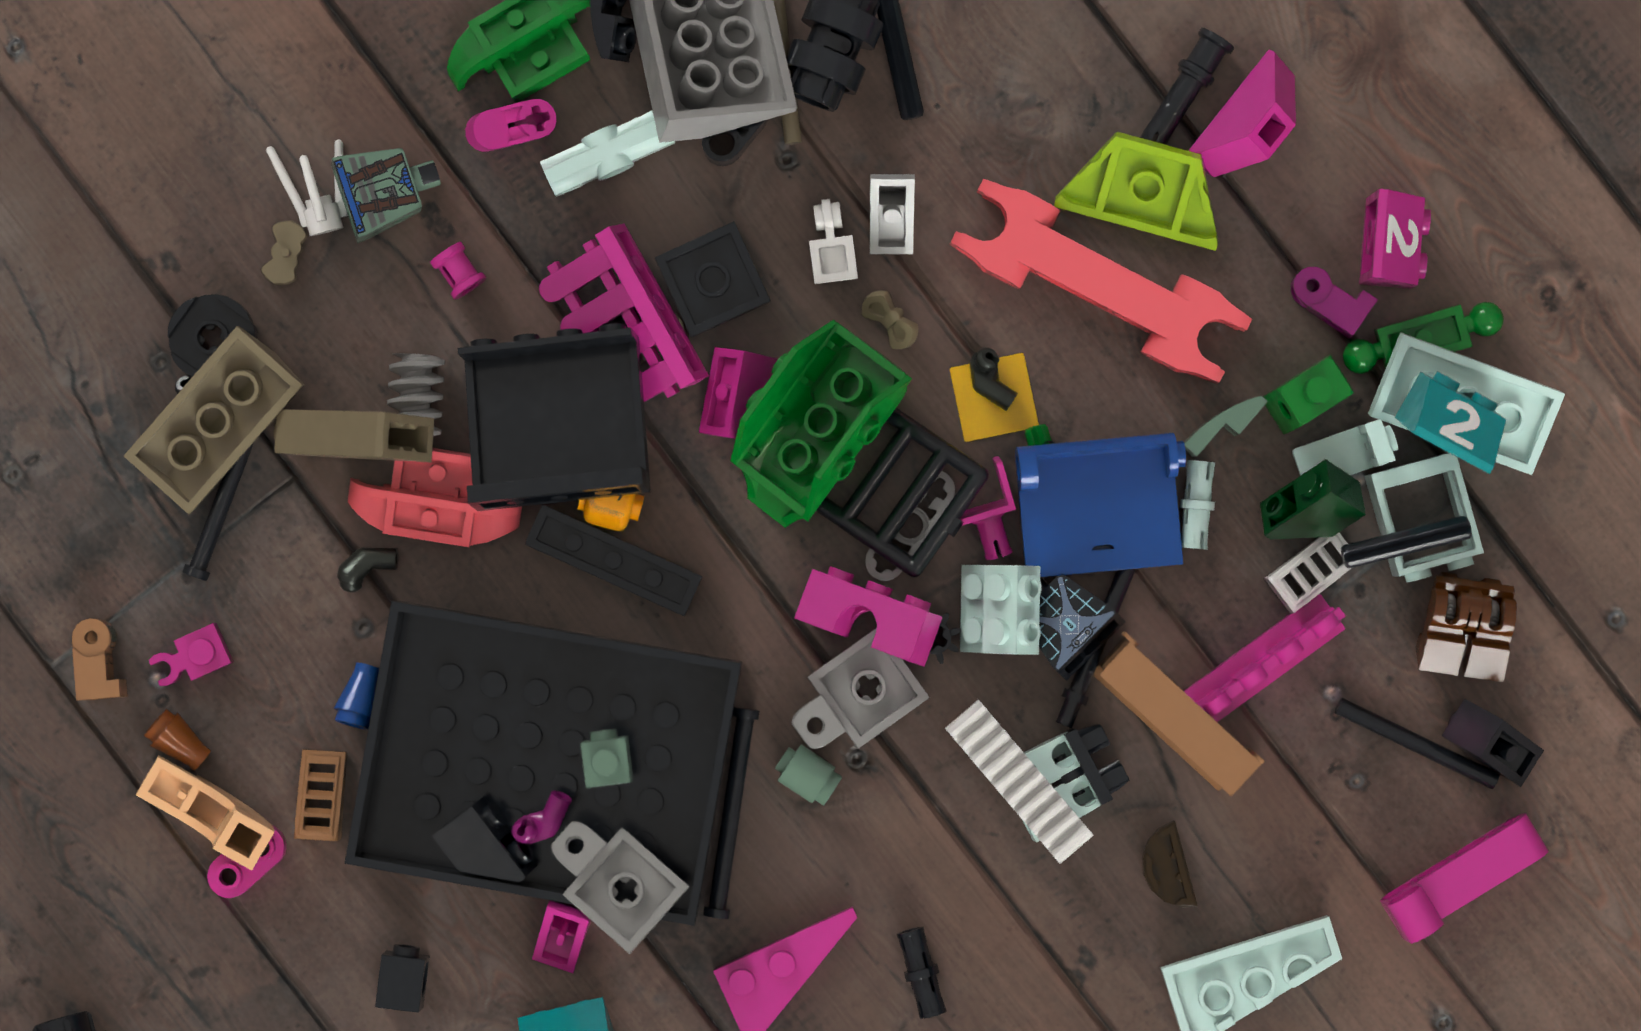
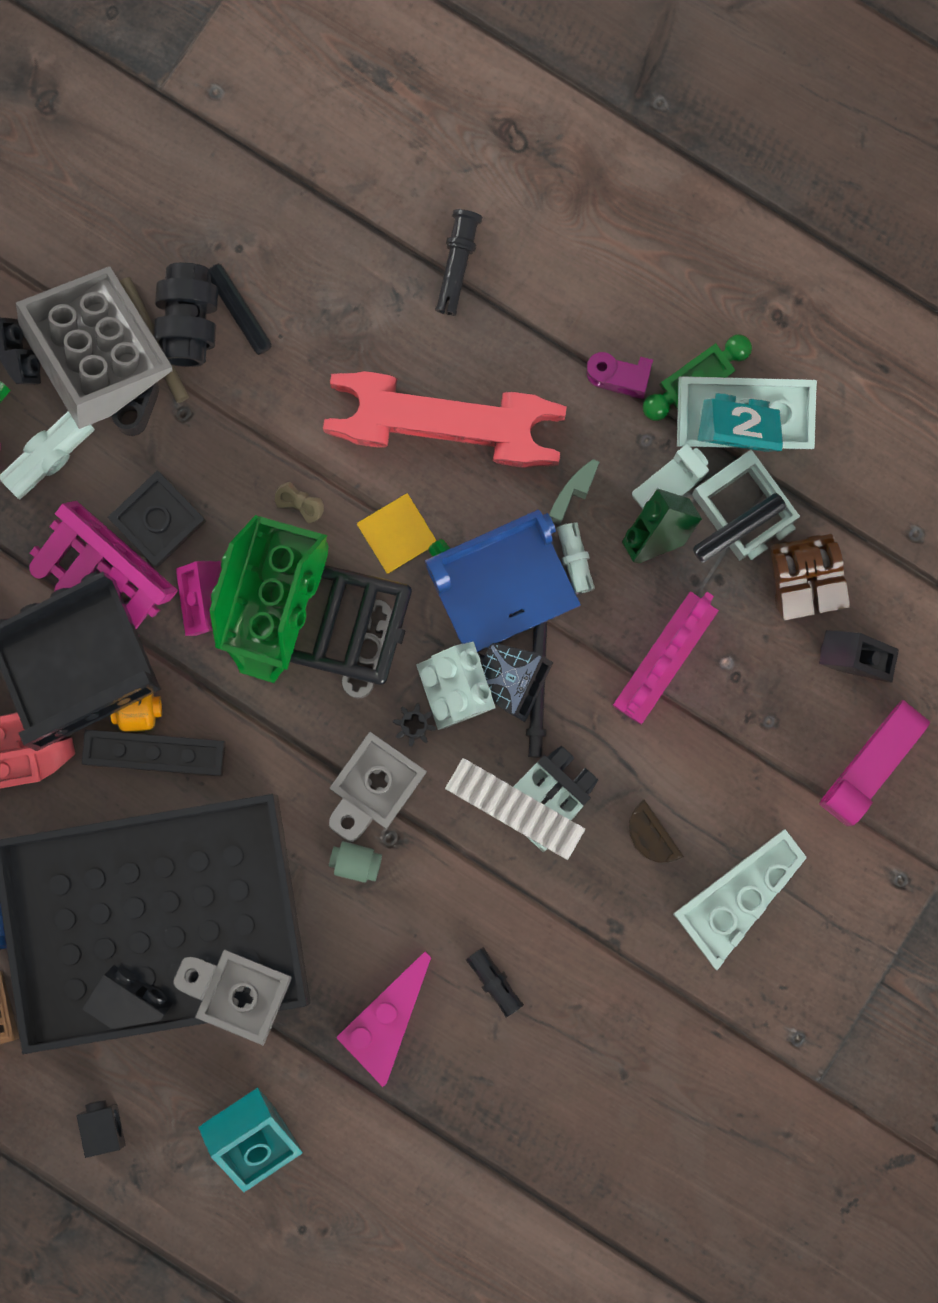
camera: 20 degrees left, 5 degrees down
magenta arm [512,790,572,844] -> none
dark pink slope [532,900,591,973] -> none
sand green brick [580,729,633,788] -> none
black bar [703,707,760,919] -> none
dark pink arch [794,566,943,667] -> none
white plate [809,199,858,284] -> none
light grey slope [870,174,915,254] -> none
dark pink bracket [960,456,1016,560] -> none
pearl dark grey arm [970,347,1018,411] -> none
lime wing [1054,132,1218,251] -> none
medium nougat piece [1093,631,1265,796] -> none
dark pink slope [1188,49,1296,177] -> none
green torso [1263,354,1354,435] -> none
white slope [1264,533,1351,614] -> none
black bar [1334,698,1500,789] -> none
dark pink slope [1359,189,1431,289] -> none

